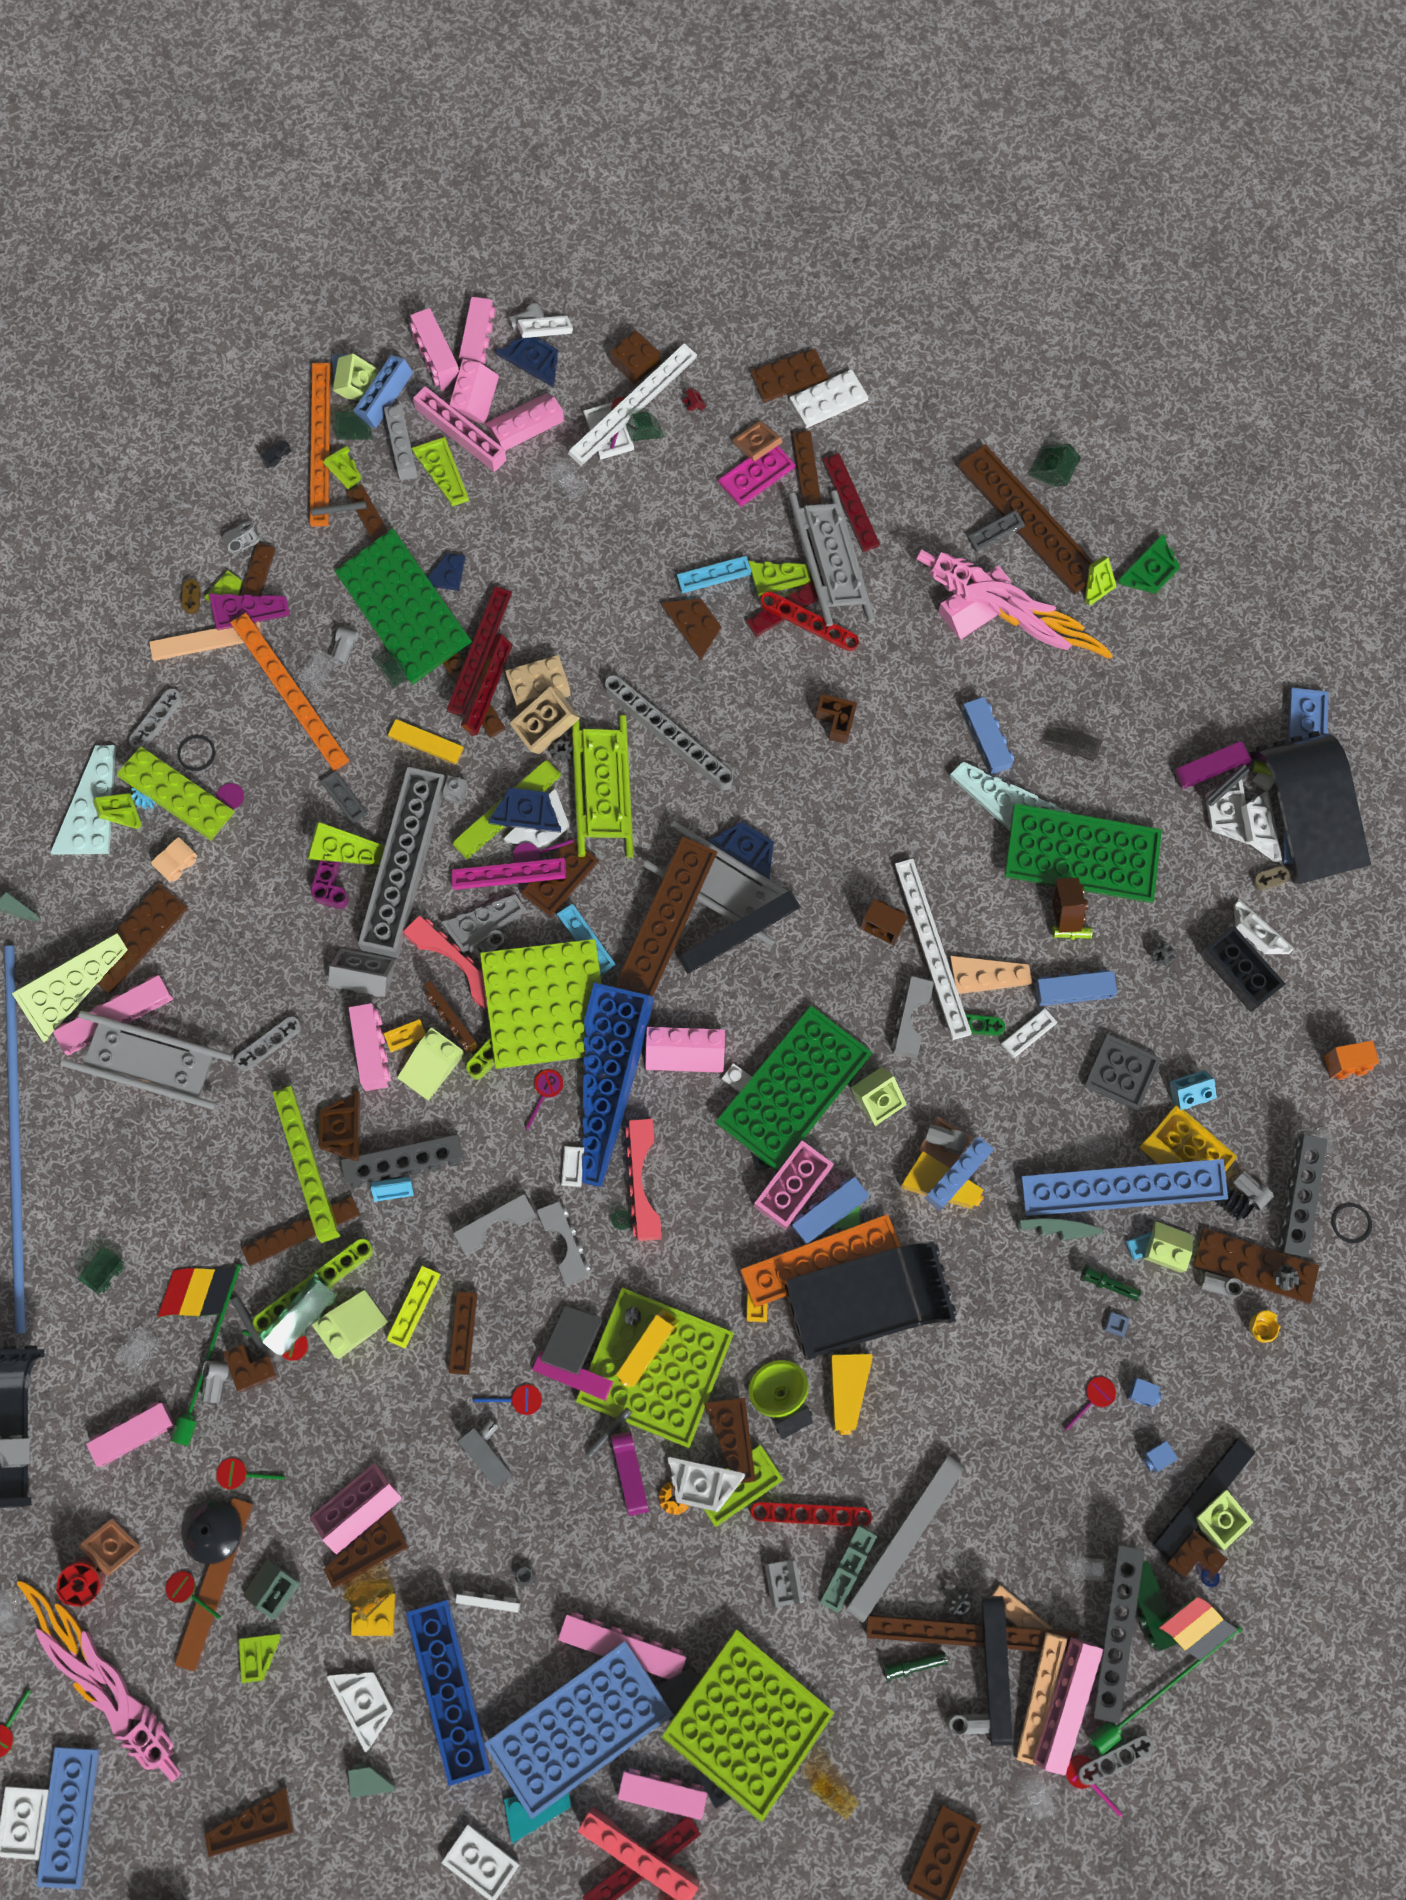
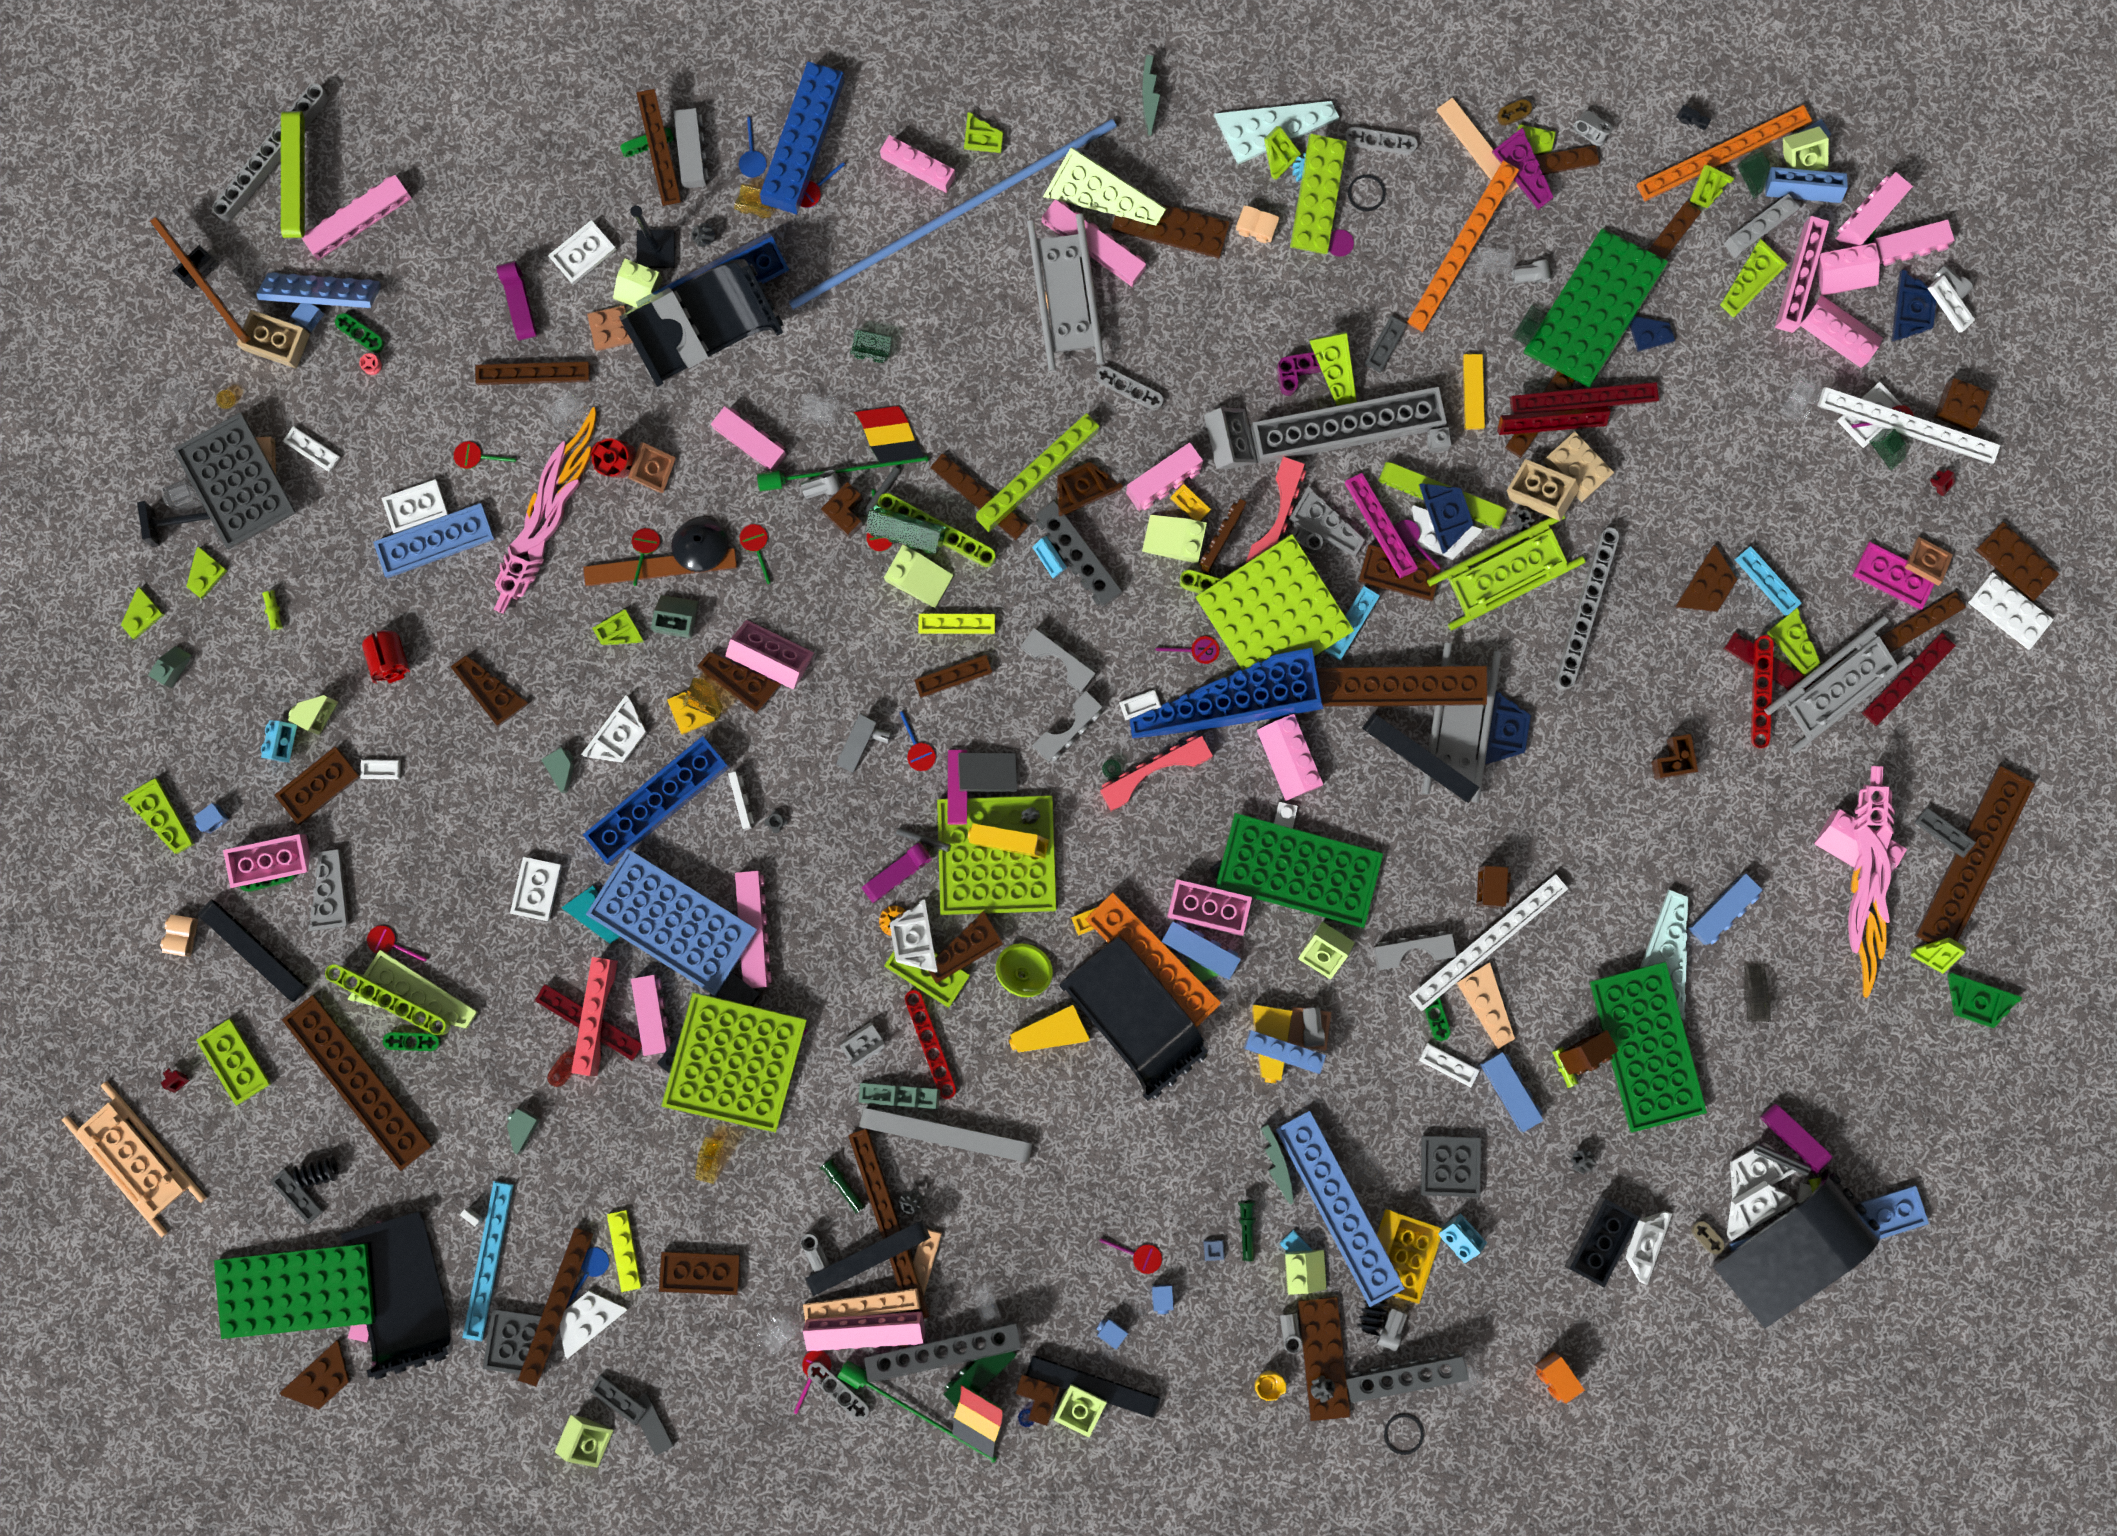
camera: 70 degrees right, 10 degrees up
dark grey bar [311,501,367,516] -> none
black piece [775,1405,813,1439] -> none
clear green slope [1028,444,1081,487] -> none

